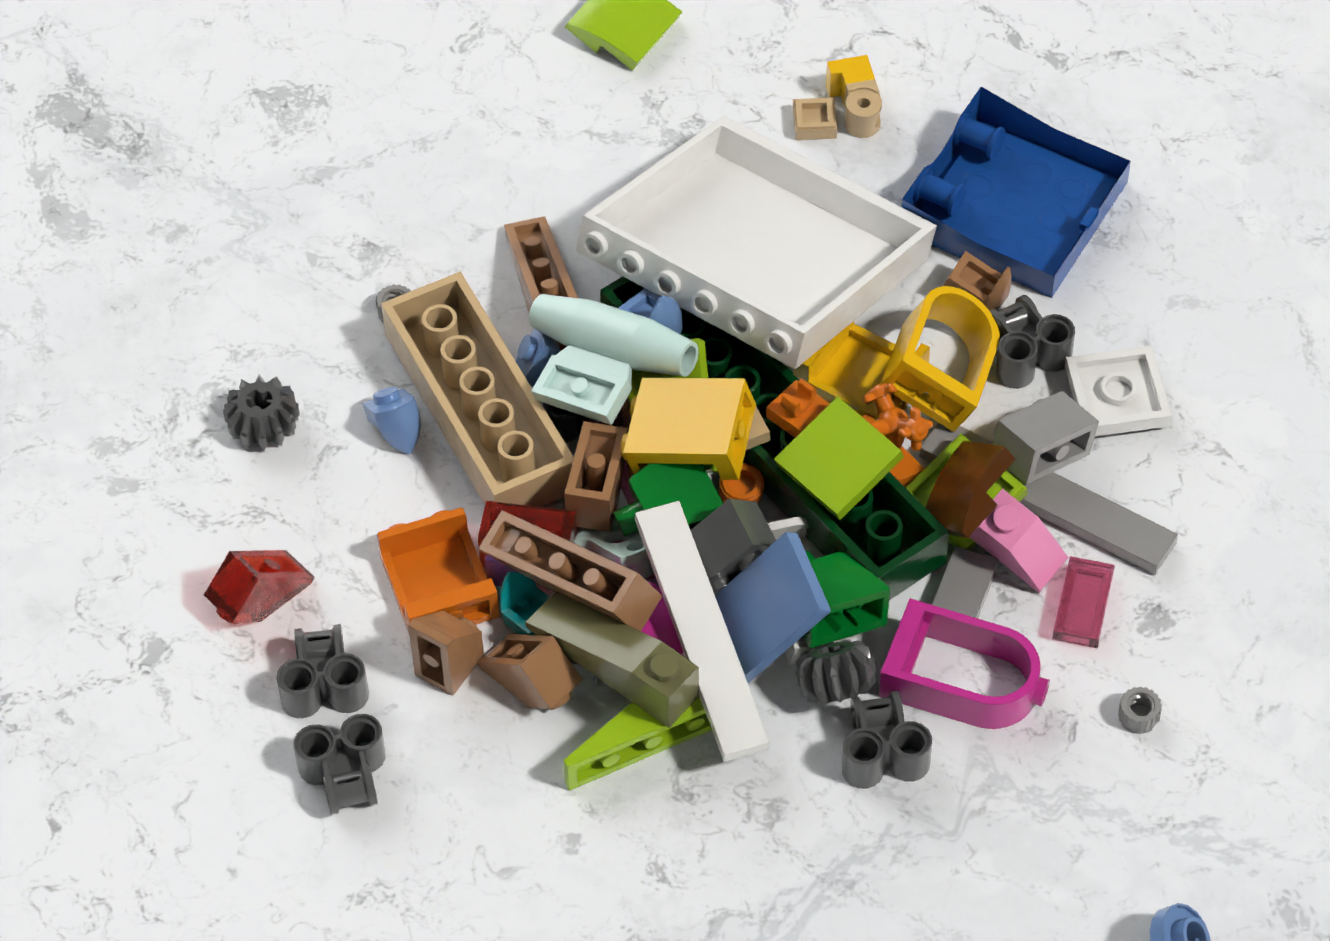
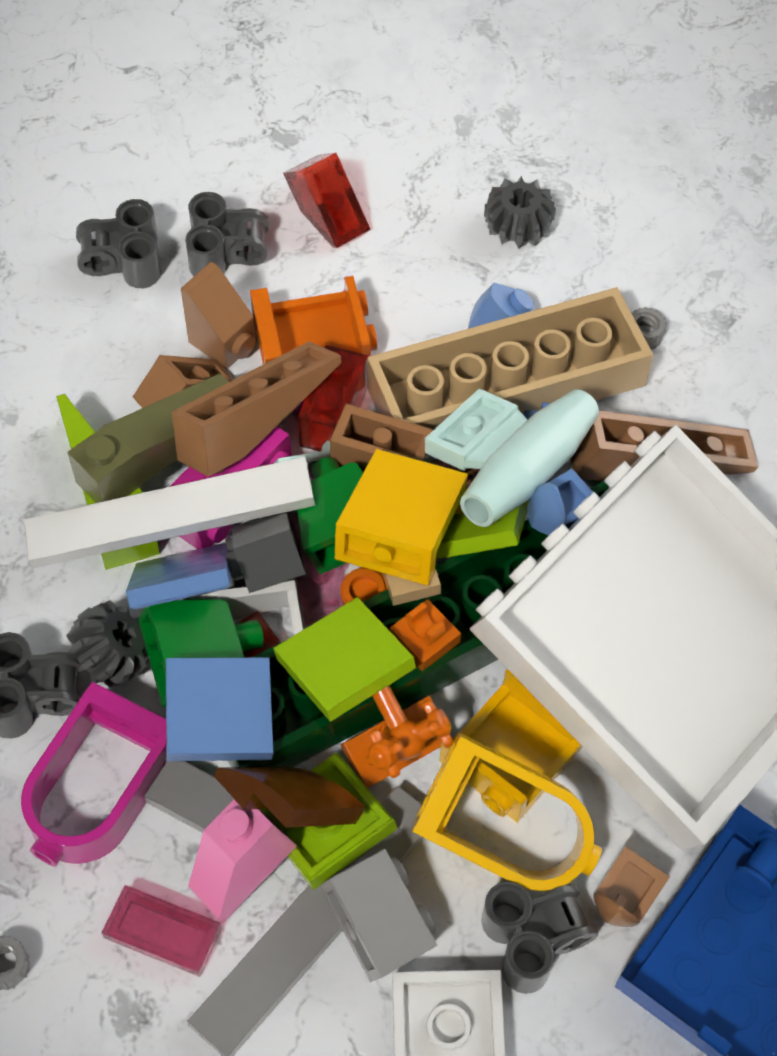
camera: 95 degrees right, 5 degrees up
none -> medium blue tile [166,658,273,761]

